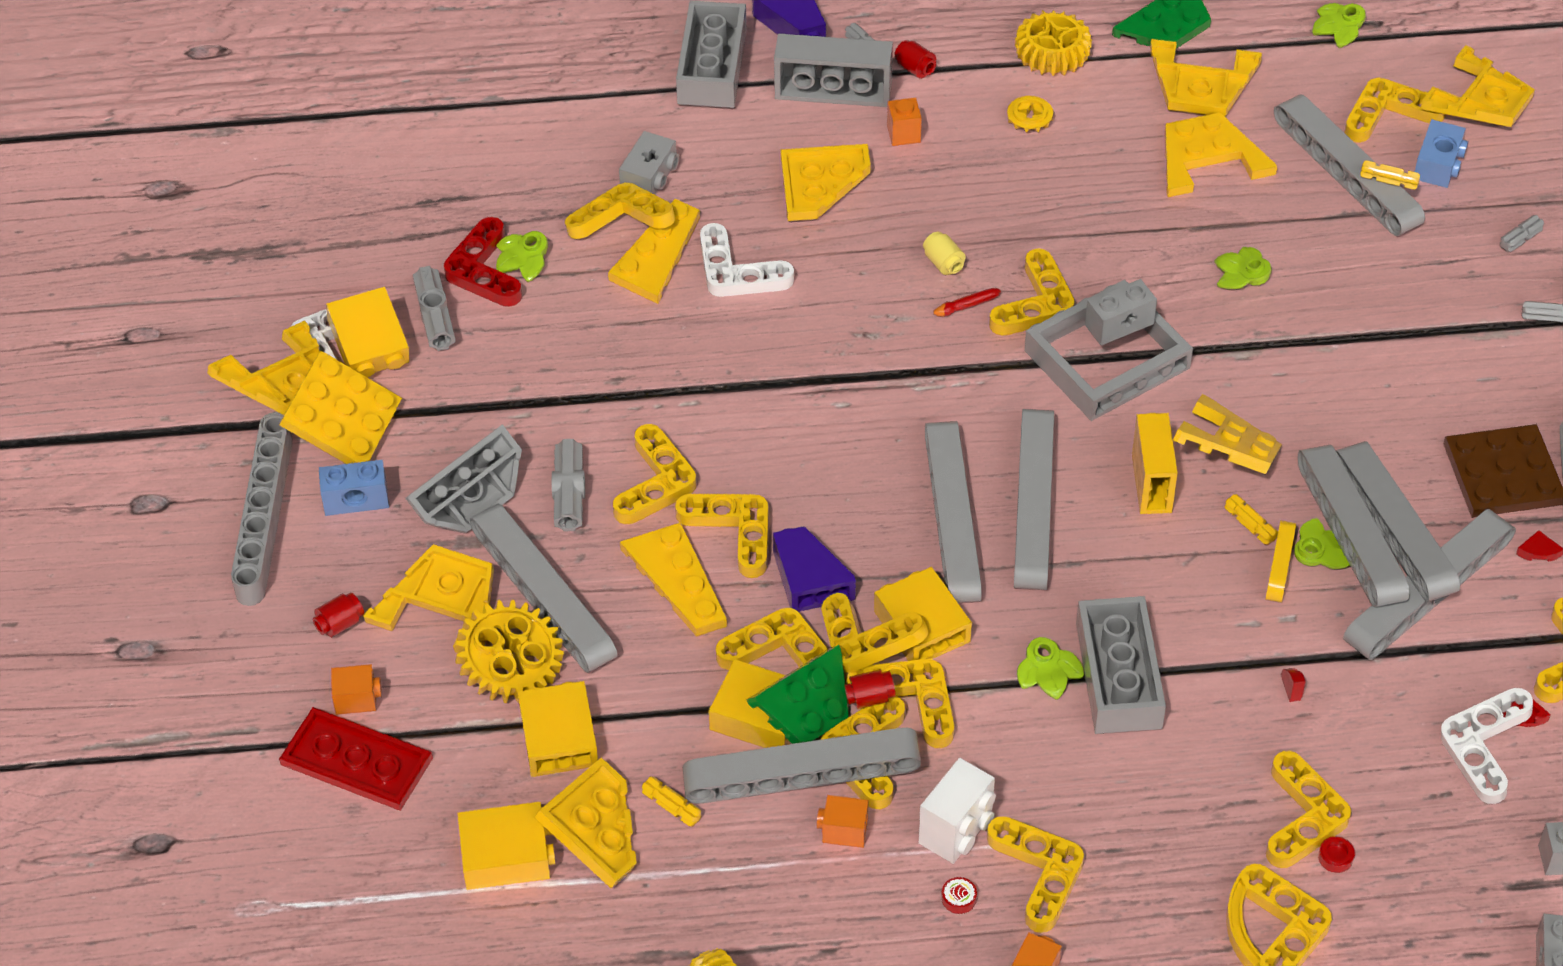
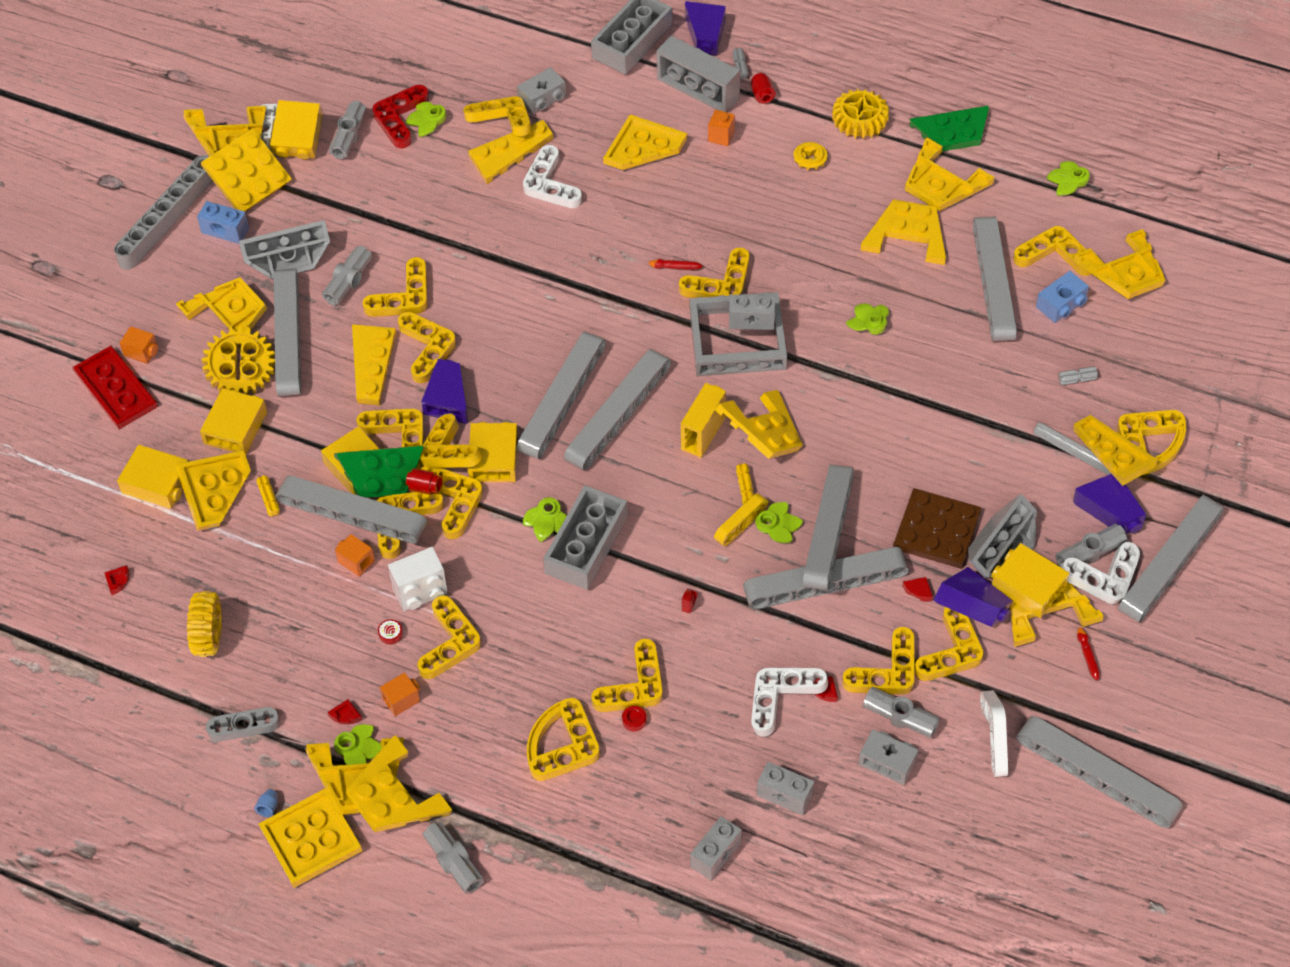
camera: 30 degrees right, 5 degrees up
red brick [313,592,364,638] -> none
light yellow brick [923,231,966,275] -> none
light grey beam [1298,445,1409,607] -> none
yellow axle [1360,160,1420,190] -> none

